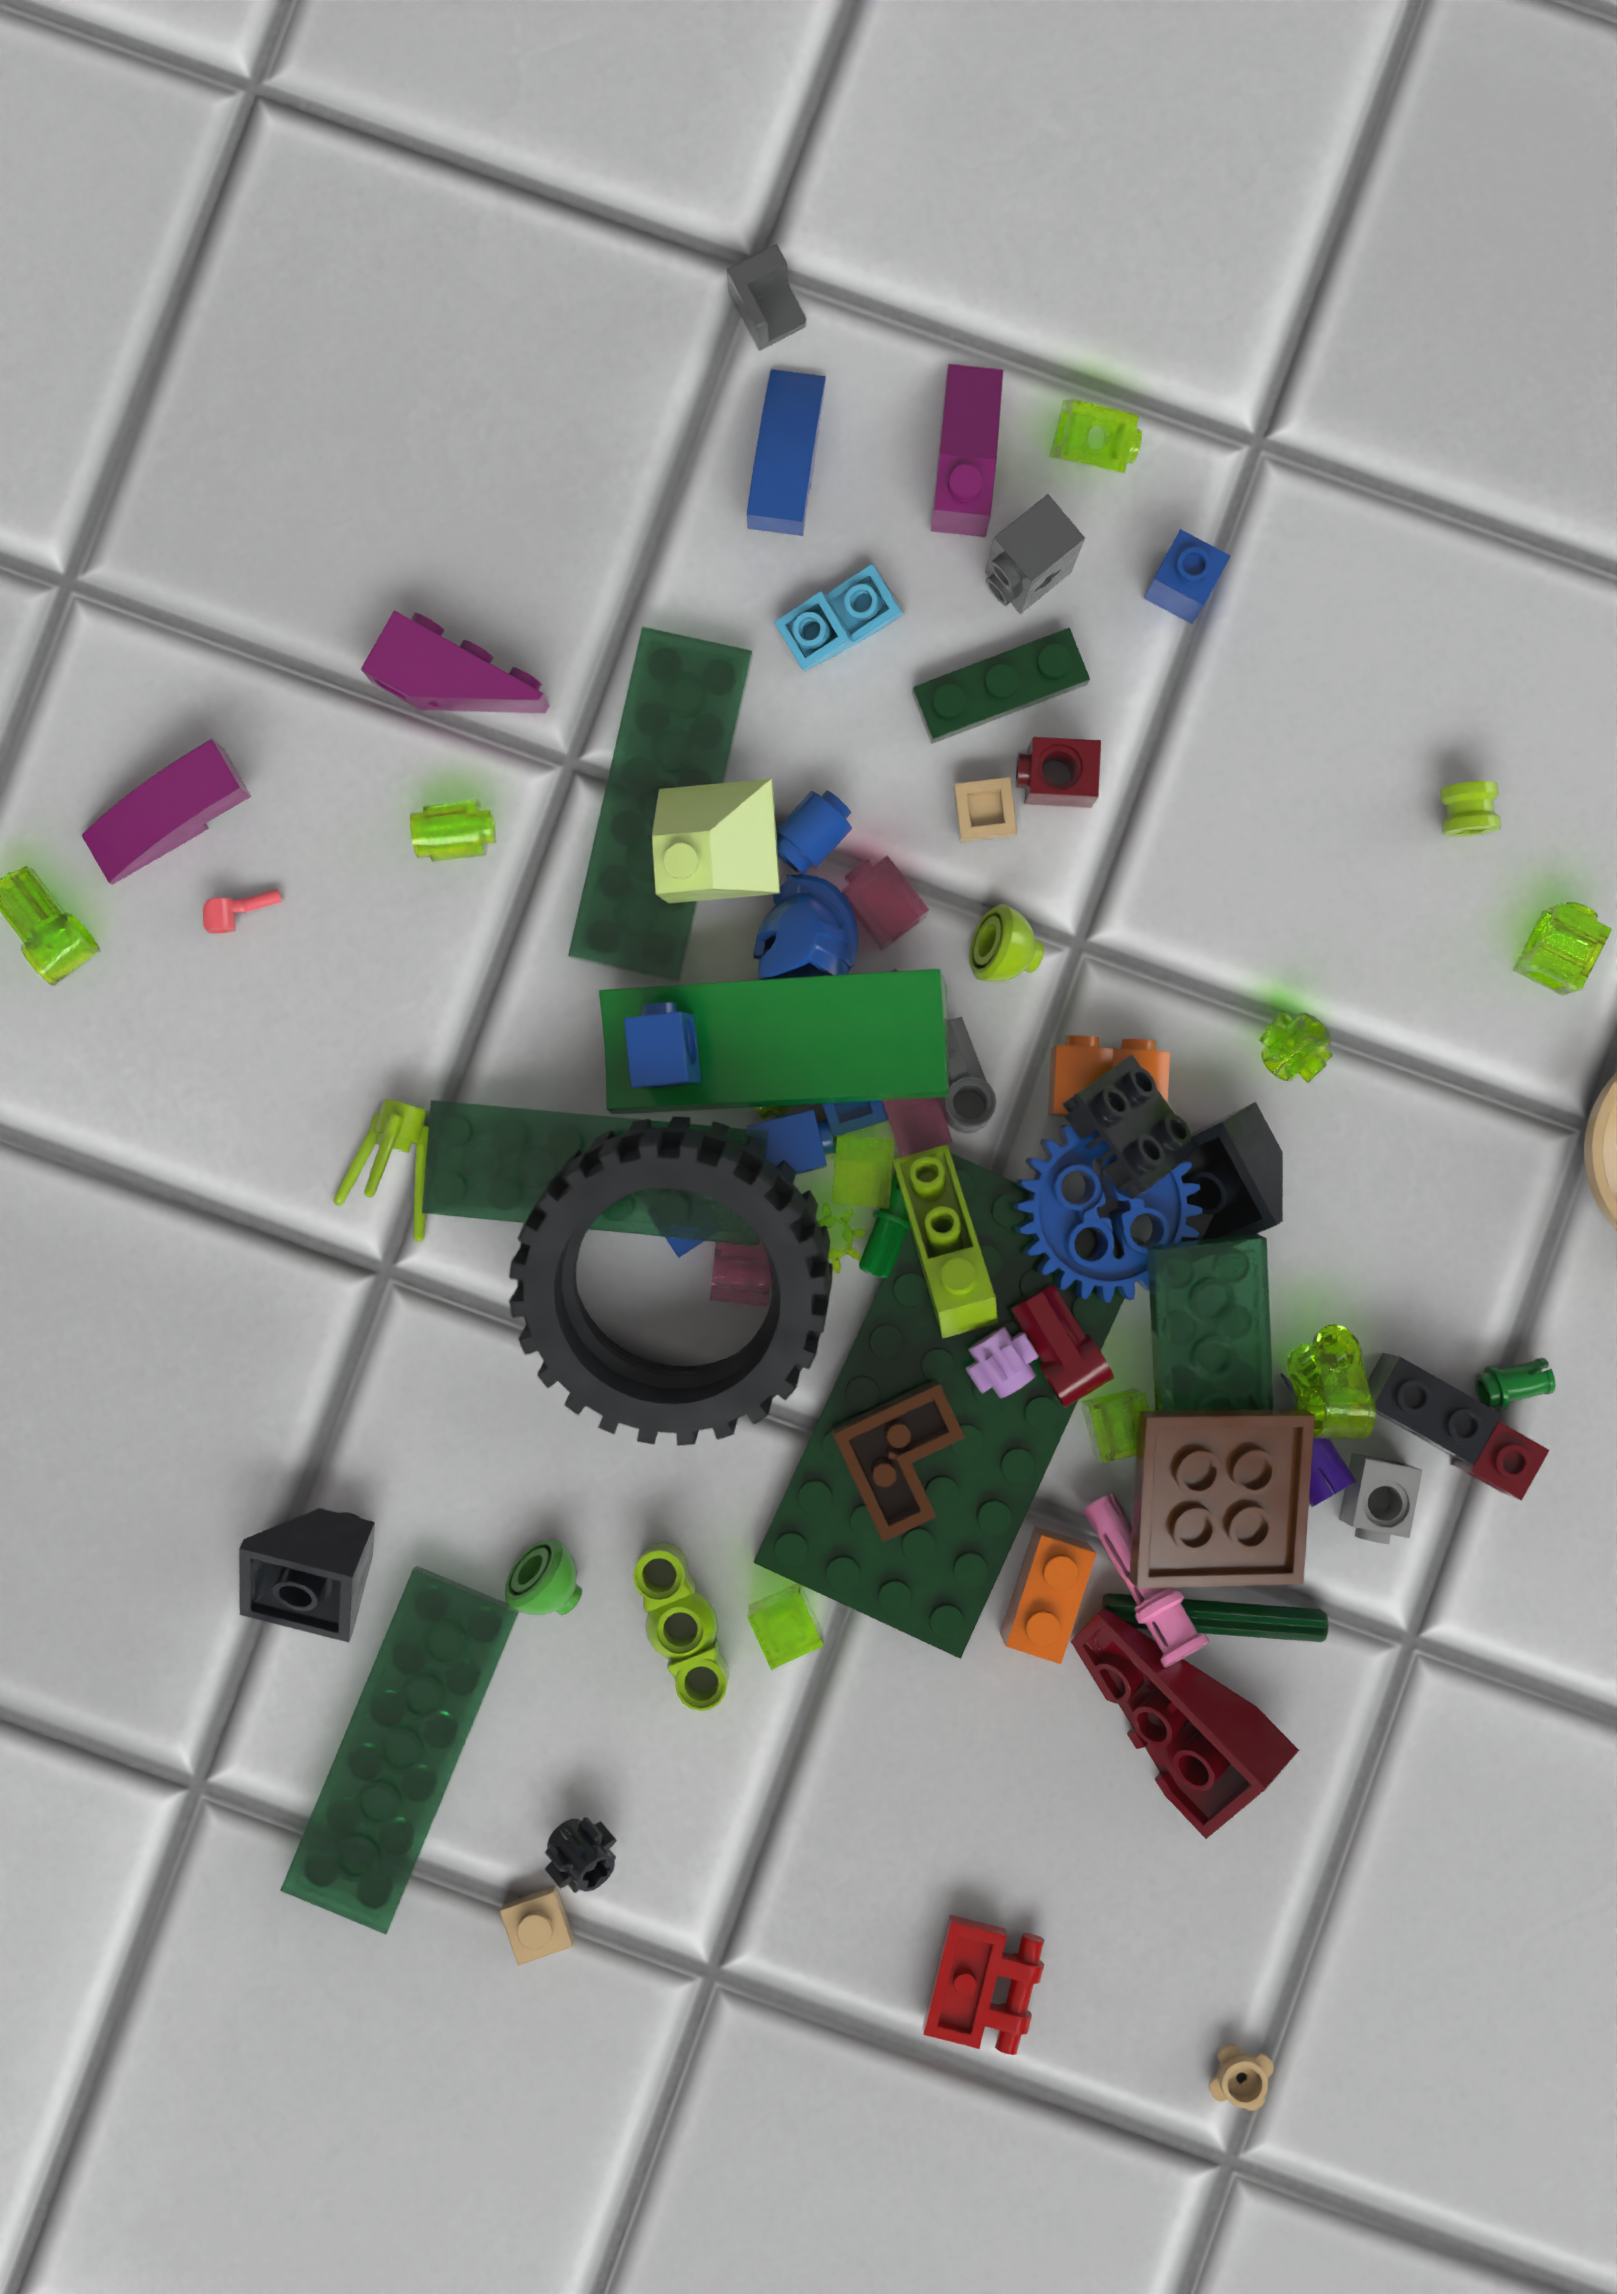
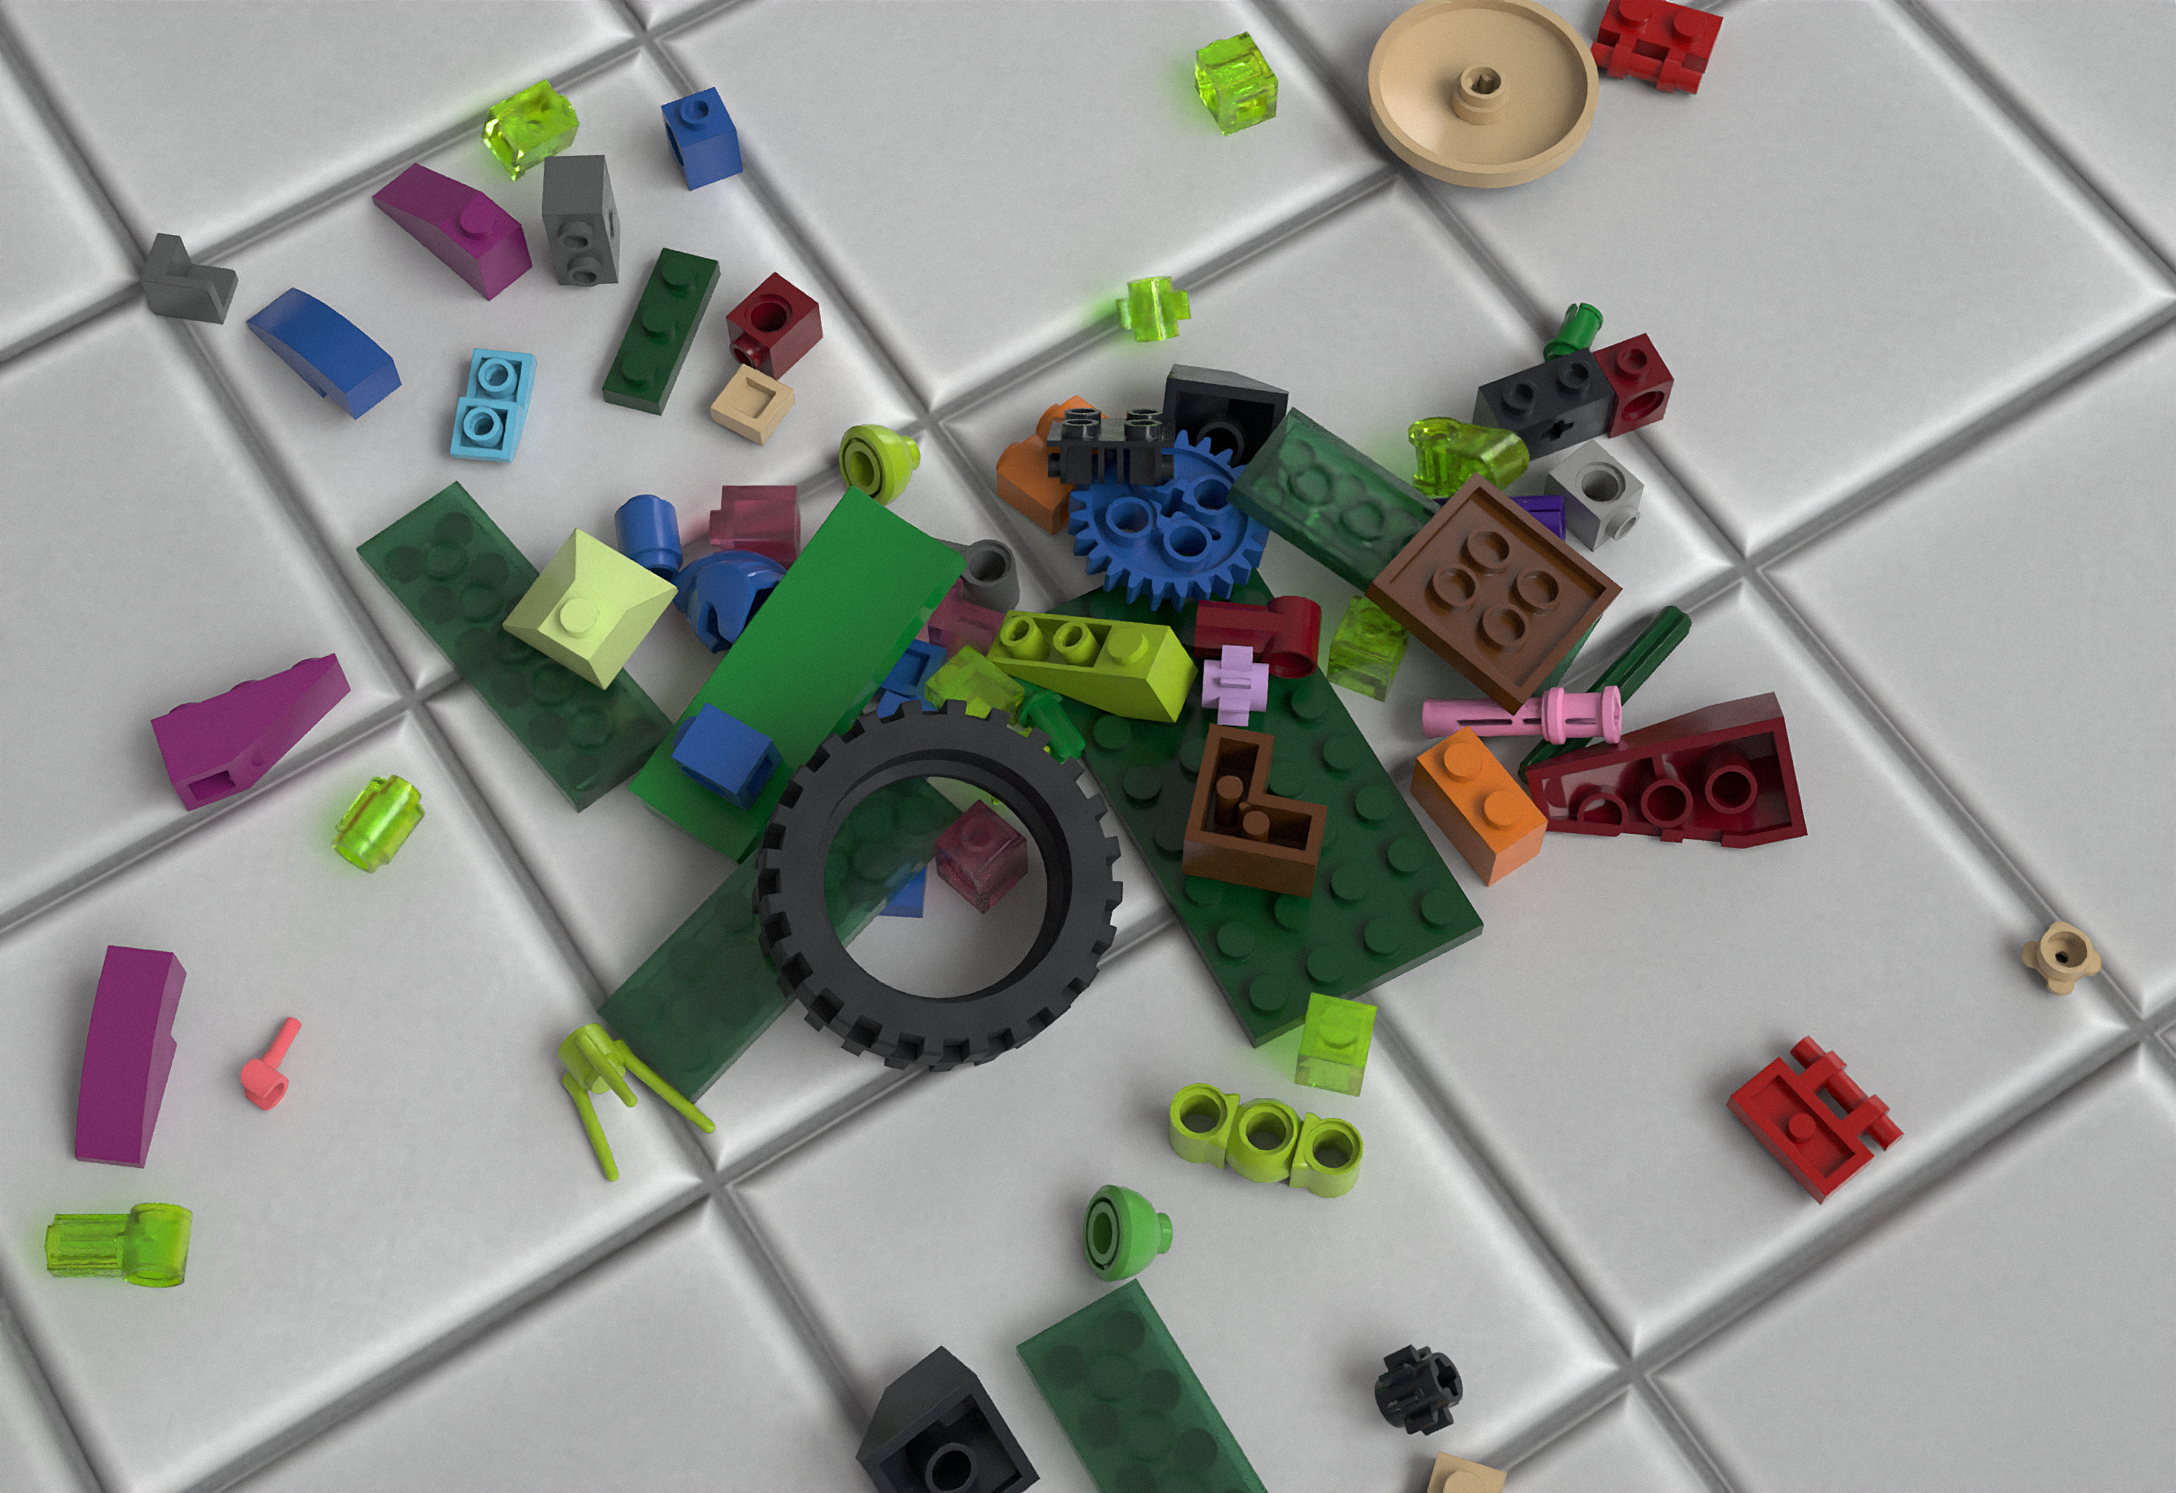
camera: 55 degrees left, 25 degrees down
lime wheel [1440,781,1501,837] -> none

